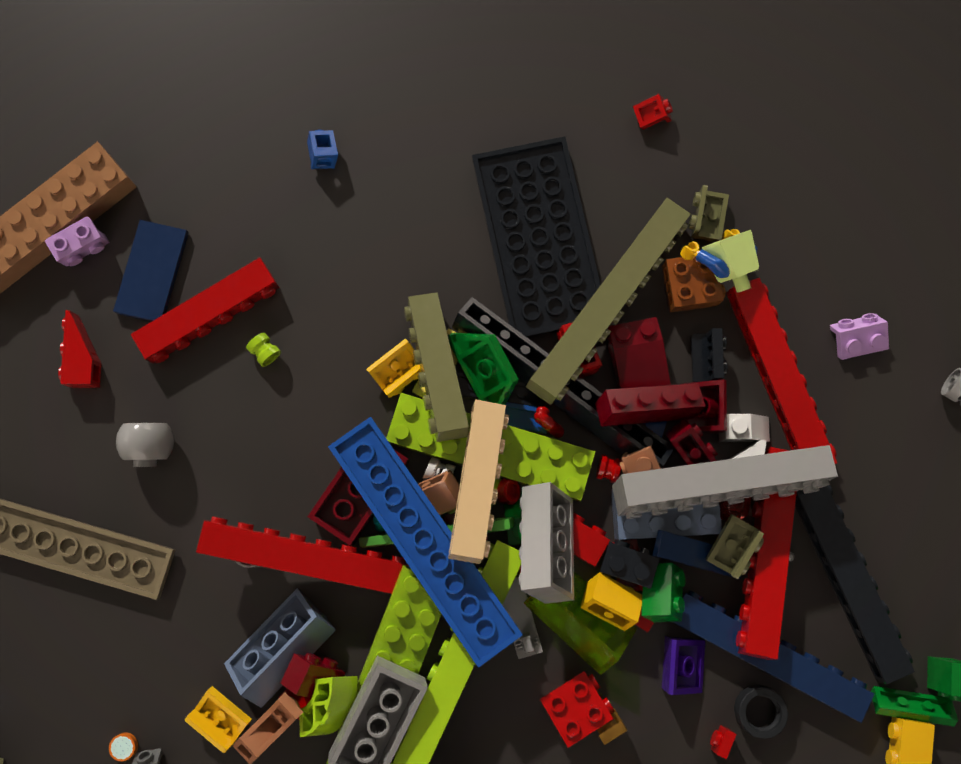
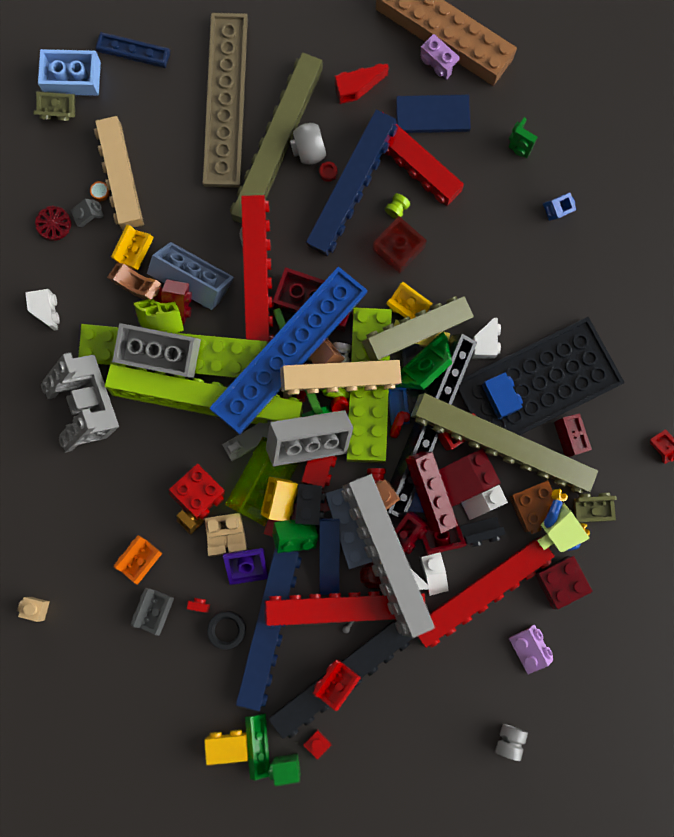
camera: 75 degrees right, 0 degrees up
olive bracket [705,514,764,579] -> none
none -> tan brick [94,116,144,230]
none -> tan hips [205,513,248,557]
none -> olive brick [230,52,323,224]
none -> red plate [303,729,332,760]
none -> dark blue brick [306,109,398,256]
none -> red bracket [313,660,361,711]
none -> red tile [319,162,338,181]
none -> clear red brick [373,216,427,274]
none -> white slope [461,485,508,520]
none -> white slope [472,318,501,359]
none -> blue brick [482,372,523,420]
none -> green bracket [508,117,538,158]
none -> dark red brick [535,556,593,610]
none -> dark red hinge [554,413,592,457]

